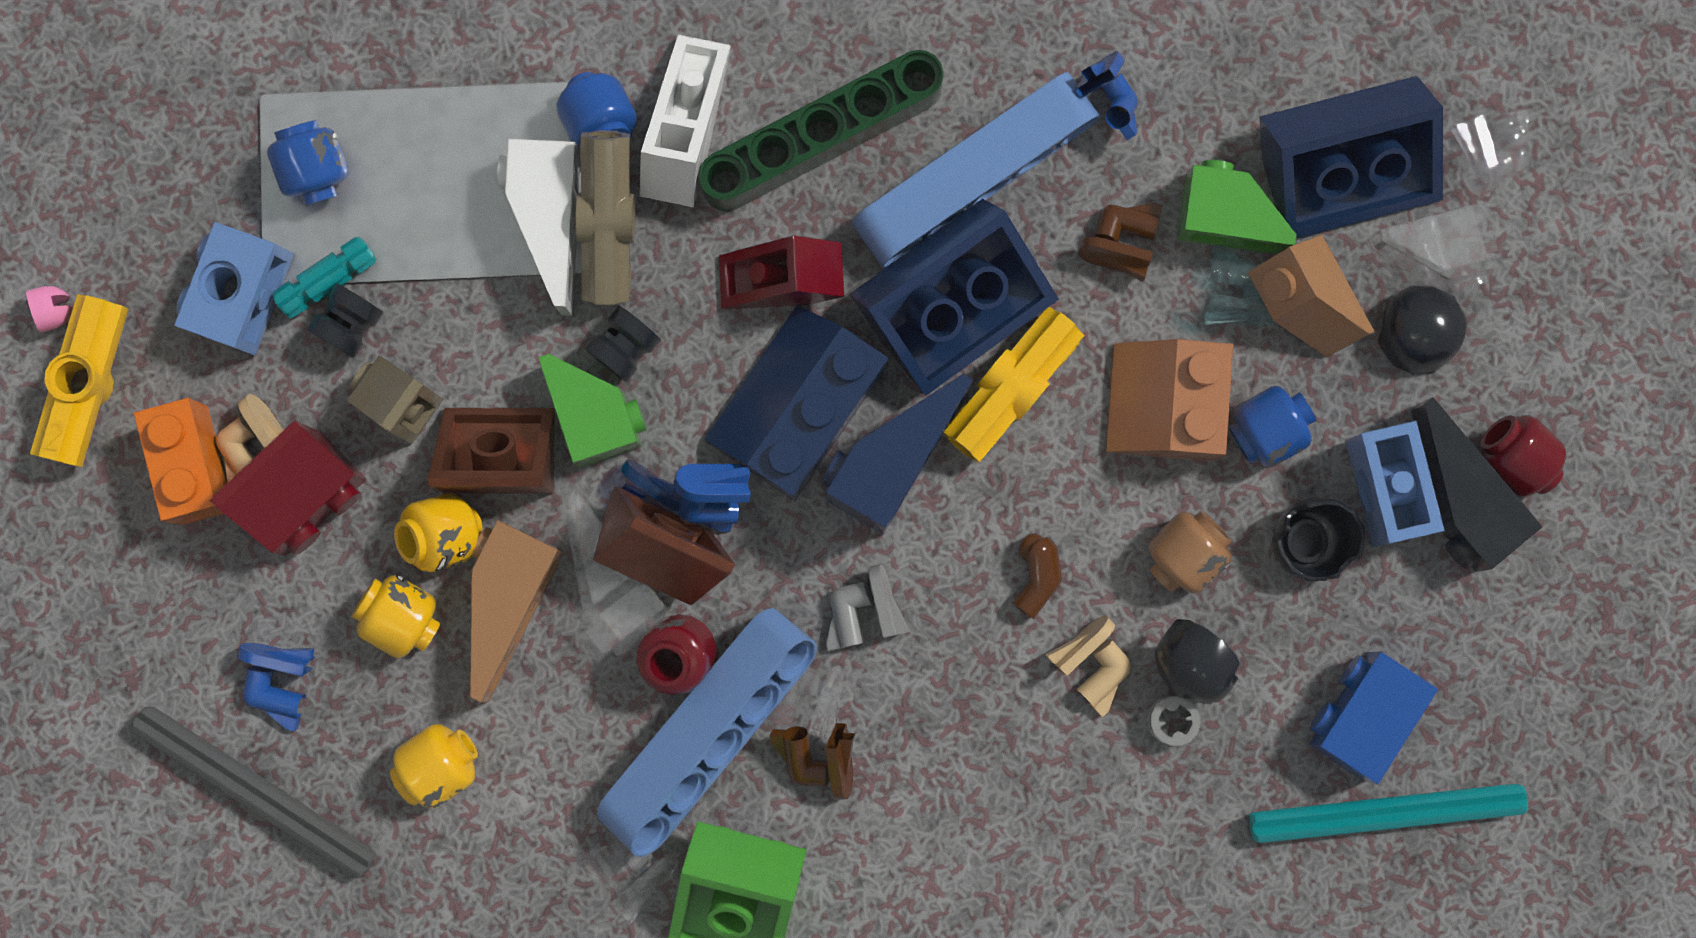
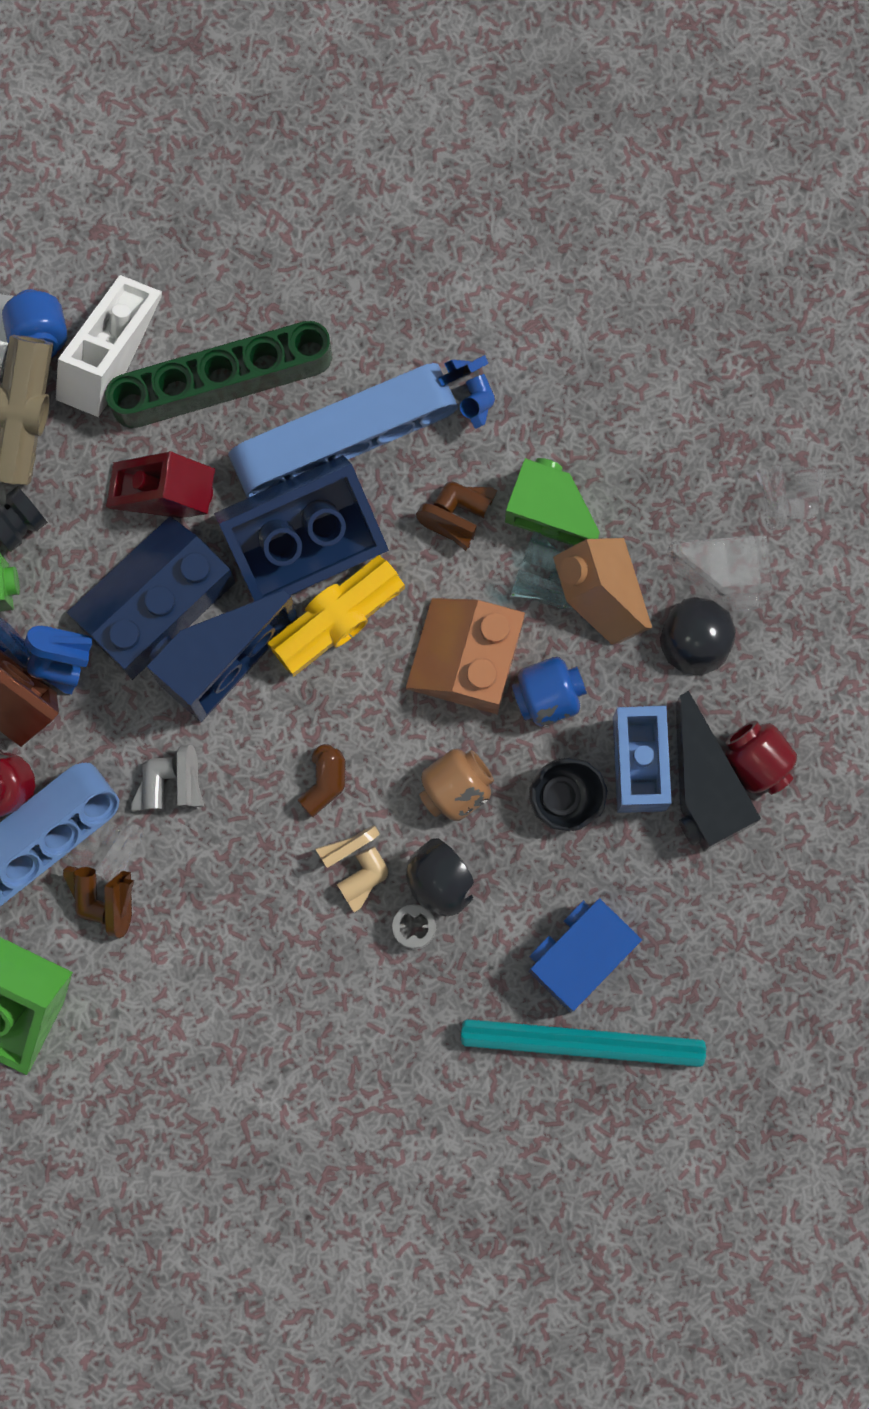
camera: 15 degrees right, 5 degrees down
dark blue slope [1259,76,1443,238] -> none

